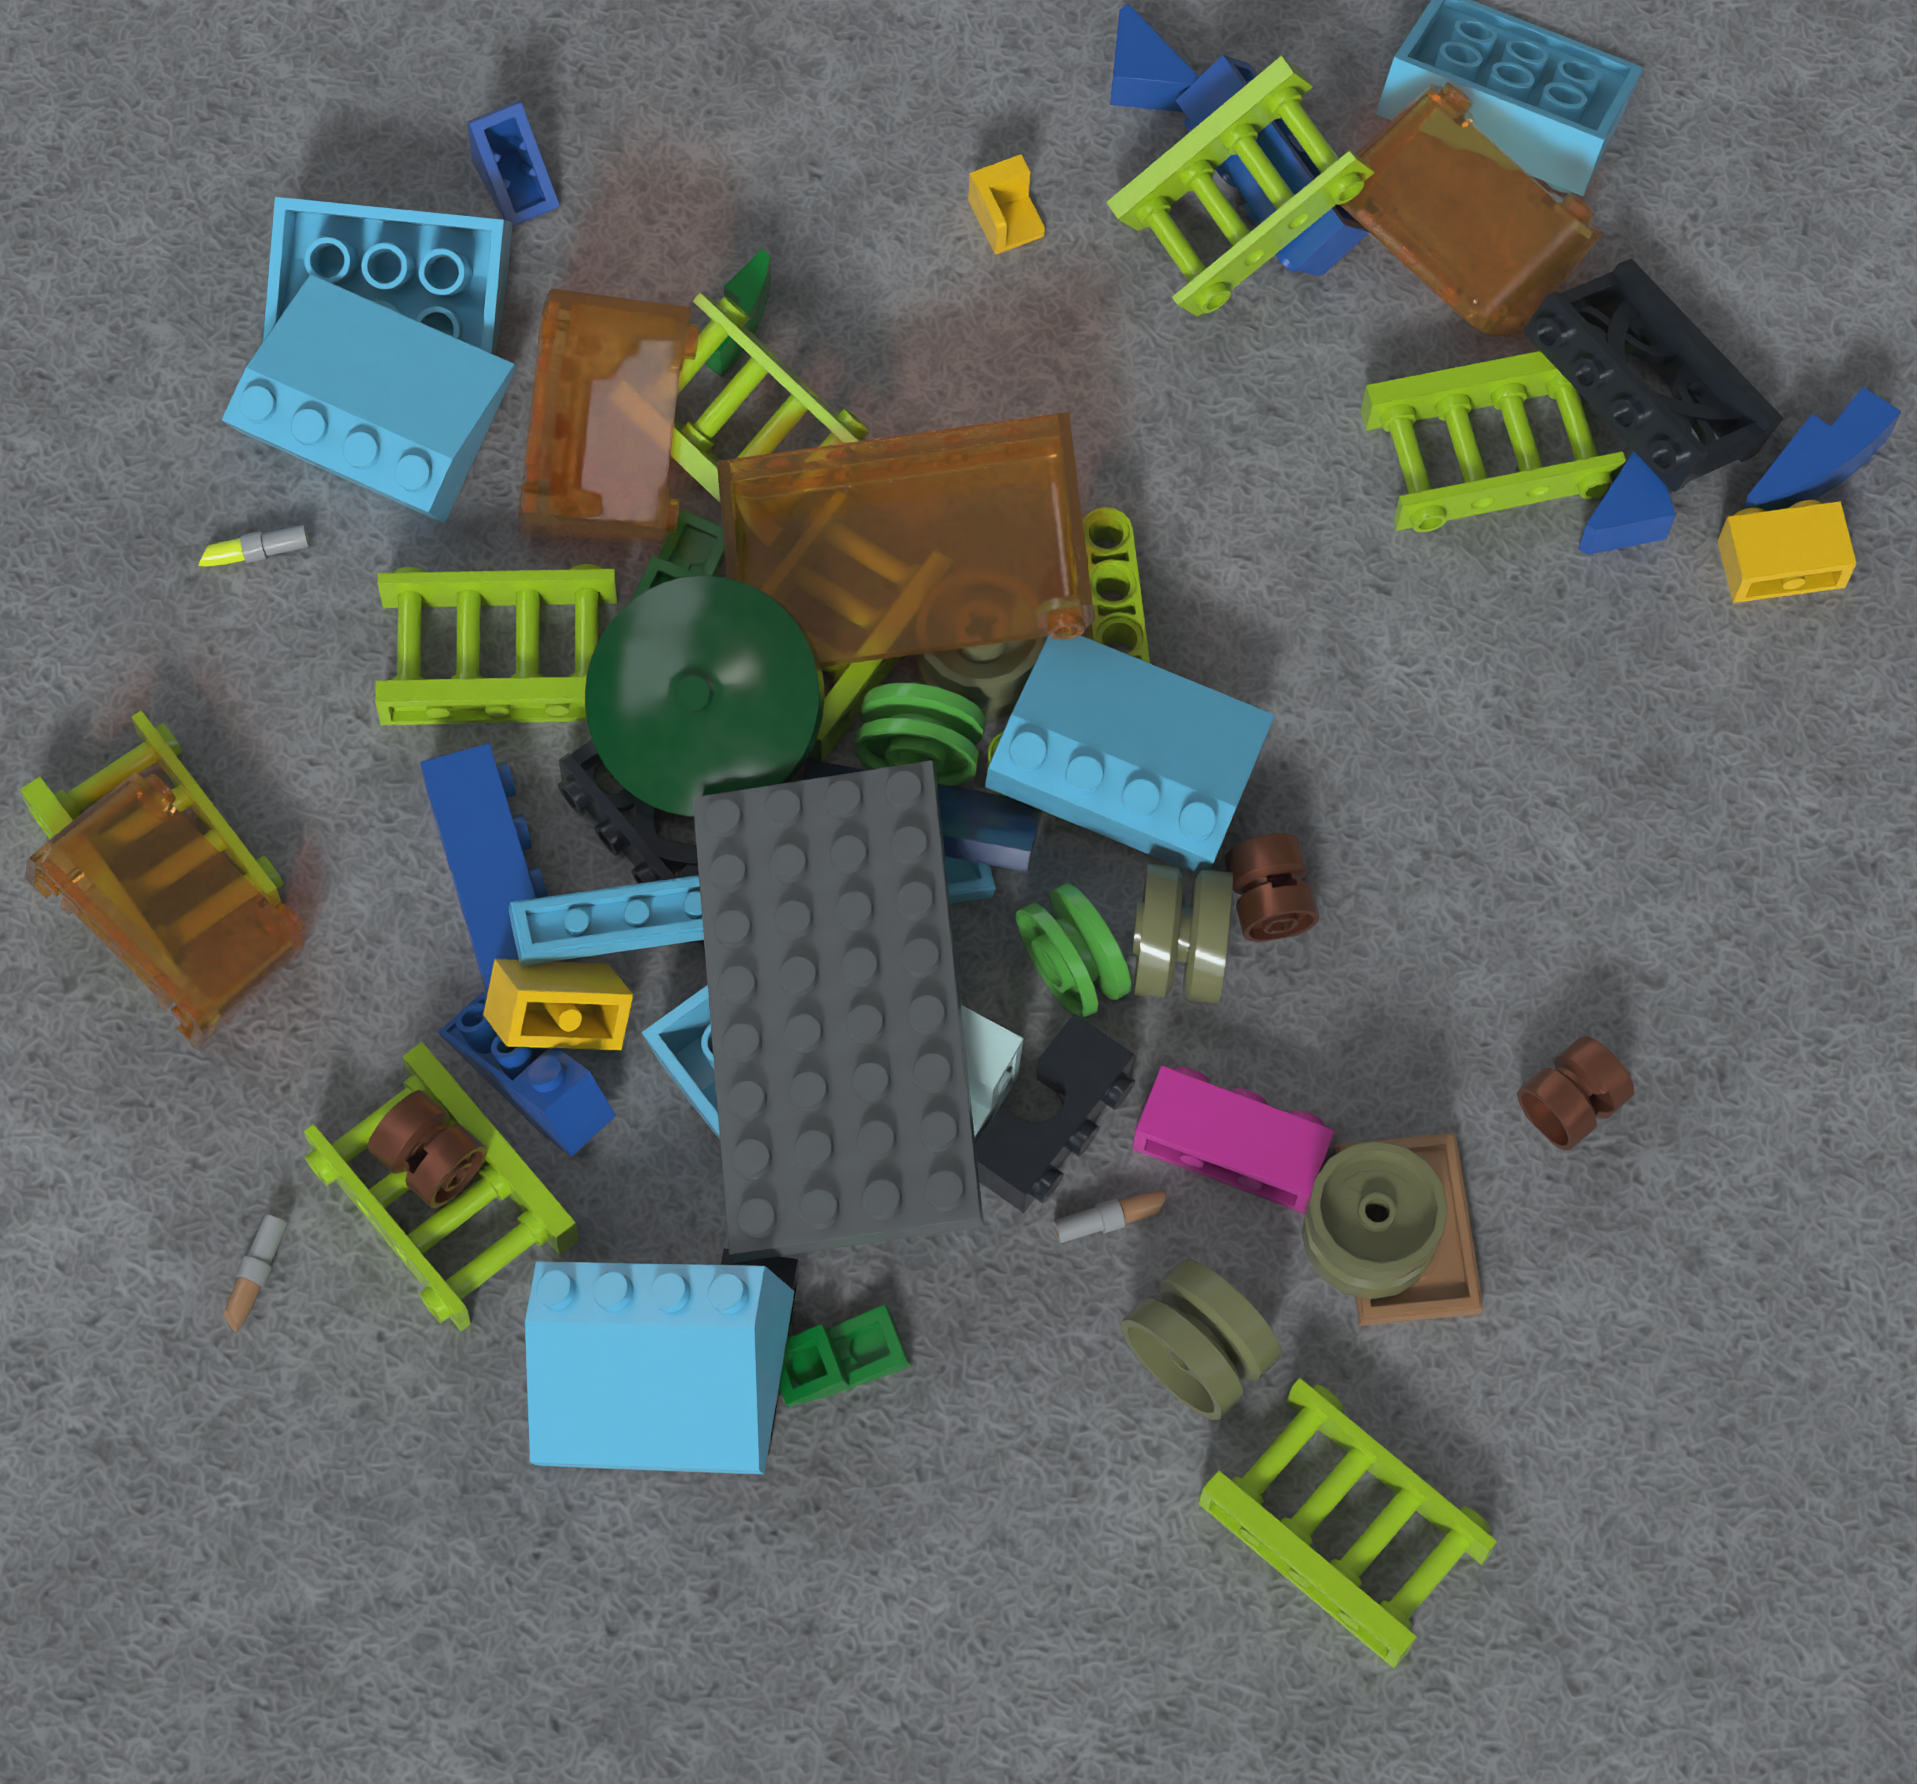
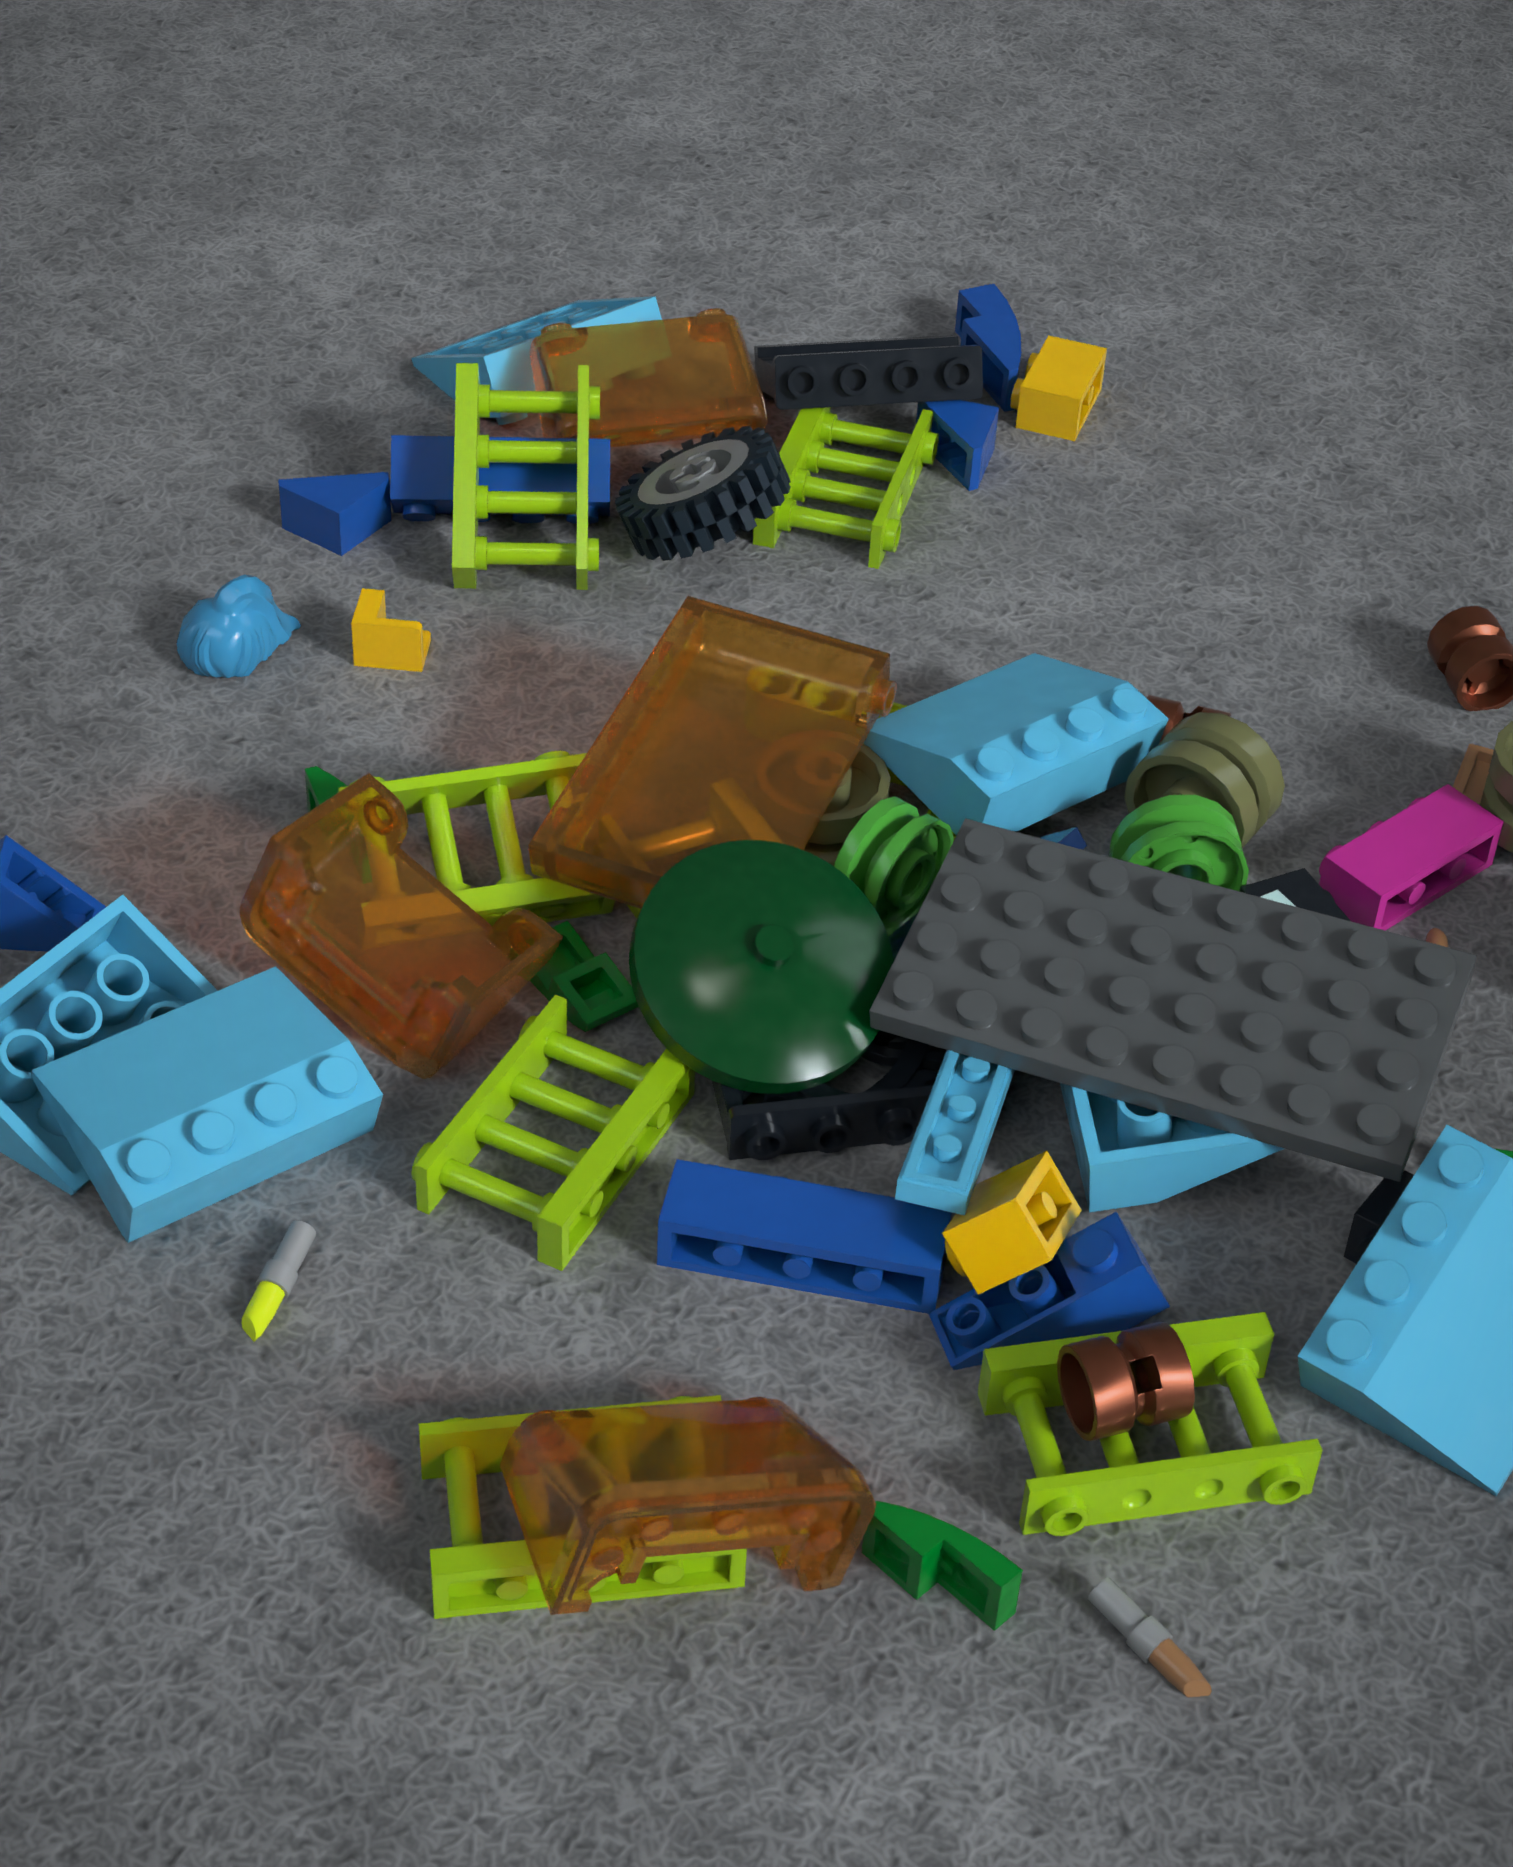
camera: 60 degrees left, 25 degrees down
none -> dark azure hair [176,575,301,678]
none -> black wheel [615,426,791,561]
none -> green slope [861,1501,1023,1631]

